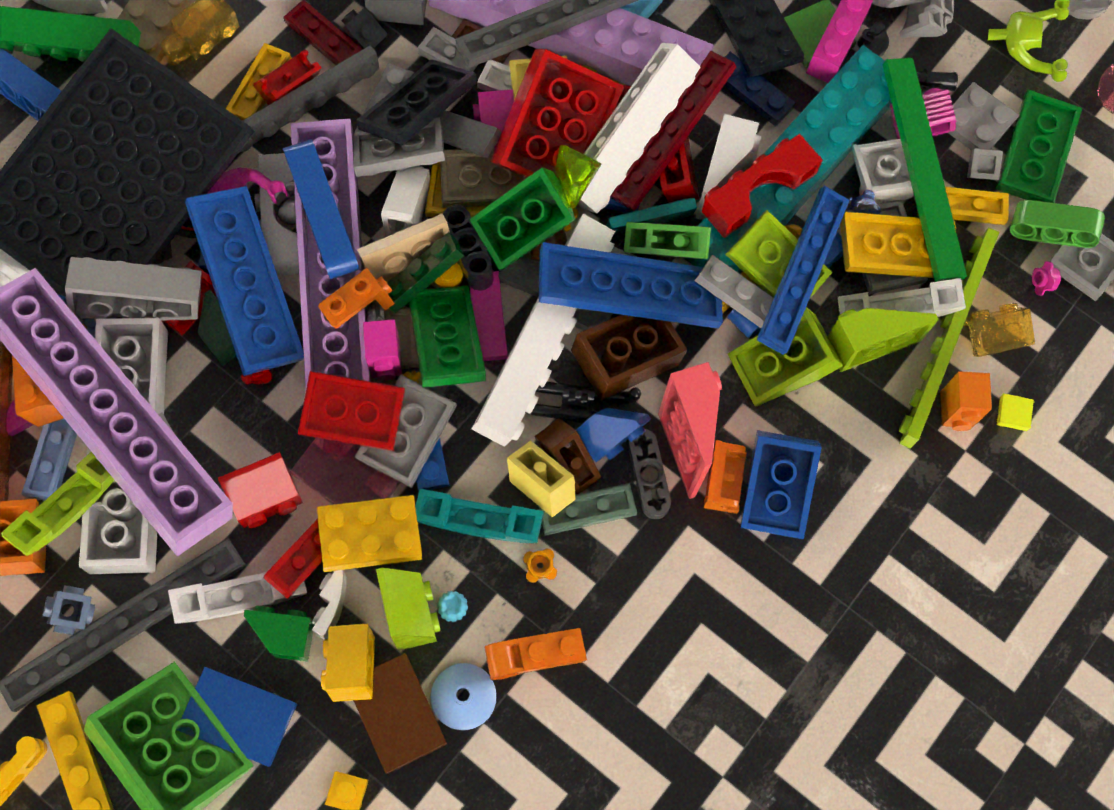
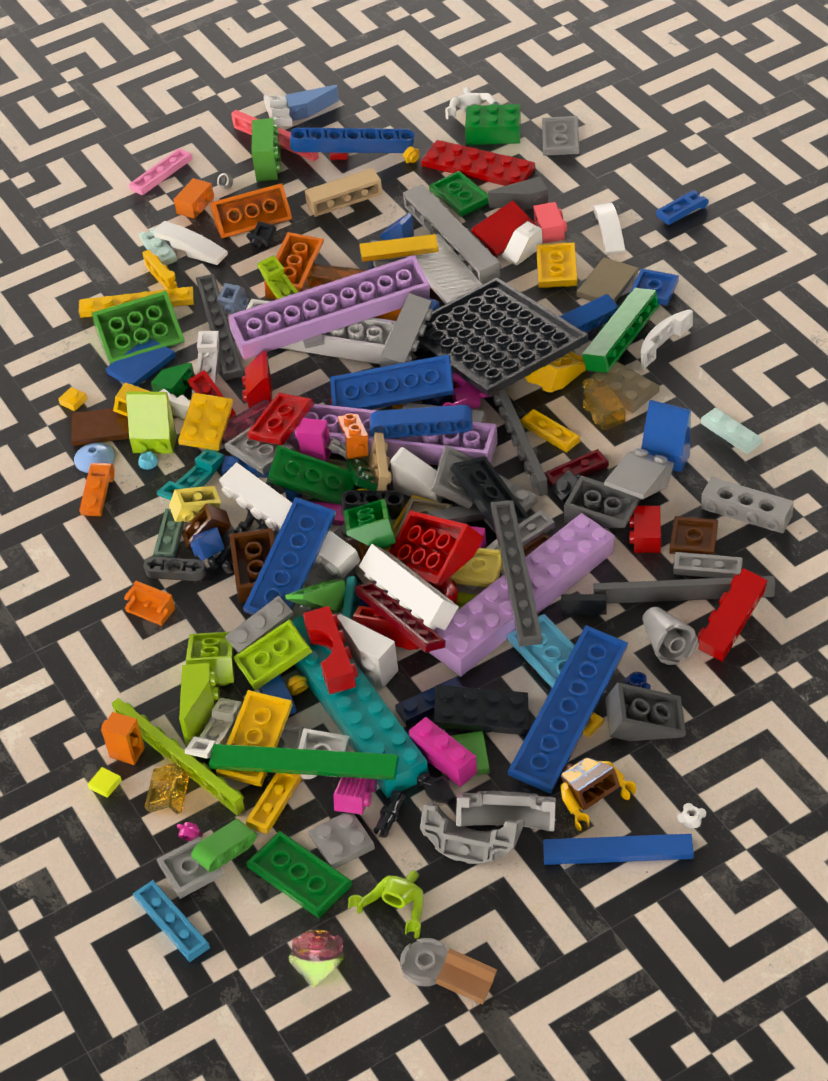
camera: 120 degrees right, 25 degrees down
red hinge [253,50,322,105] -> none
light orange plate [523,548,557,583] -> none
clear neon green slope [555,145,602,208] -> none
coral slope [658,362,722,499] -> none
blue slope [741,430,822,539] -> none
blue tile [757,185,850,355] -> none
clear blue plate [847,190,881,215] -> none
light grey tile [967,148,1003,180] -> none

